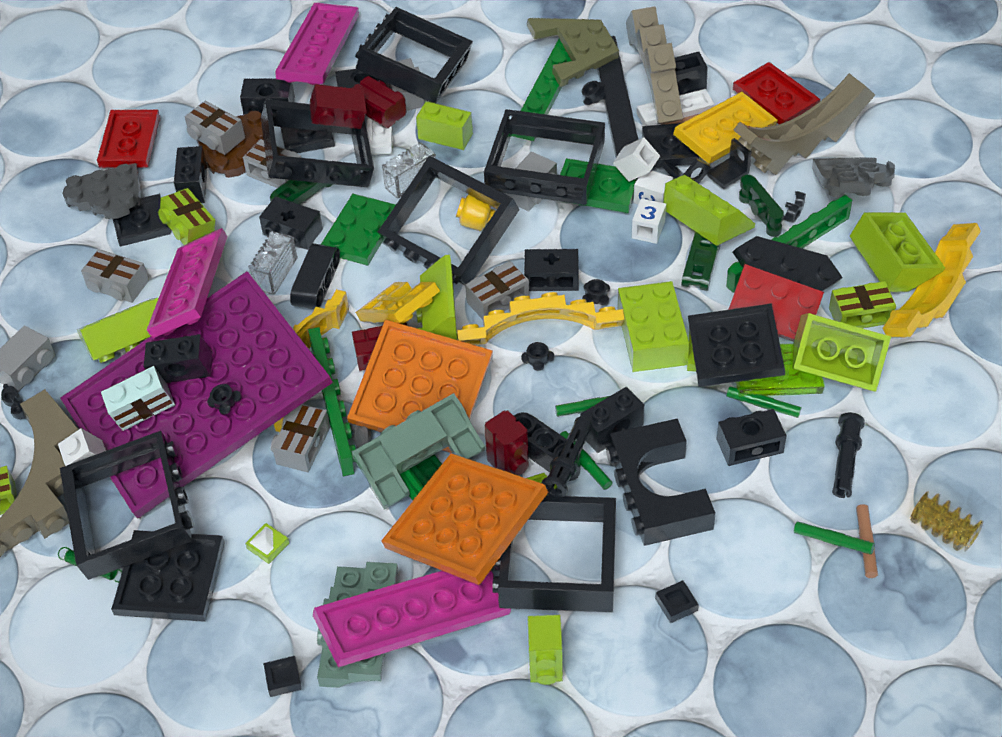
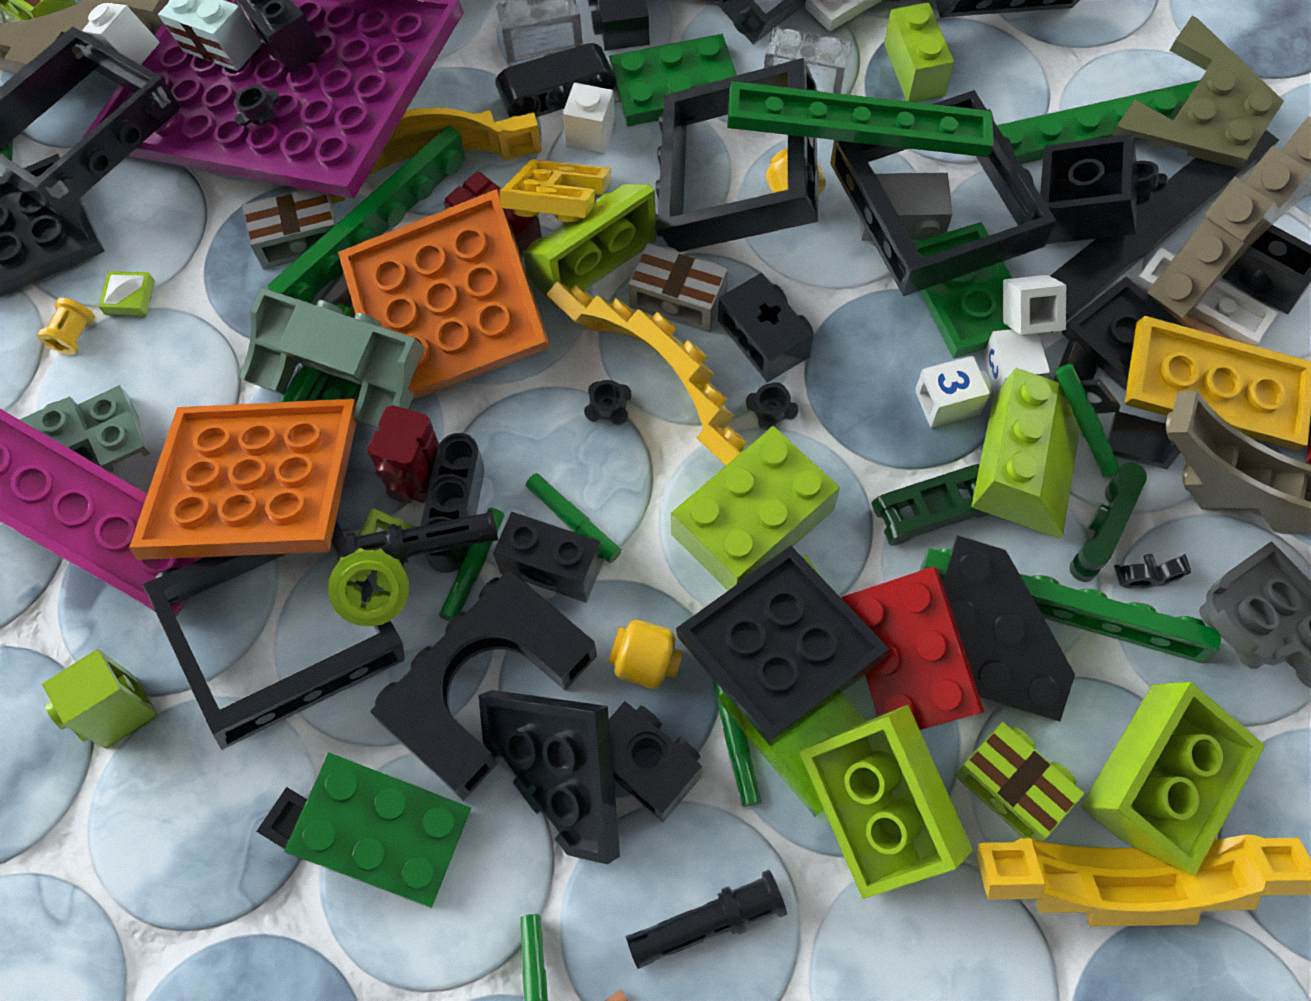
camera: 55 degrees right, 15 degrees up
none -> yellow bush [37,298,95,355]
none -> green plate [284,752,471,908]
none -> lime gear [328,548,409,626]
none -> black plate [478,690,620,864]
none -> white brick [563,83,615,154]
none -> yellow head [608,619,683,689]
none -> green plate [727,81,993,157]
none -> black brick [1040,134,1138,244]
none -> green piece [1055,364,1120,477]

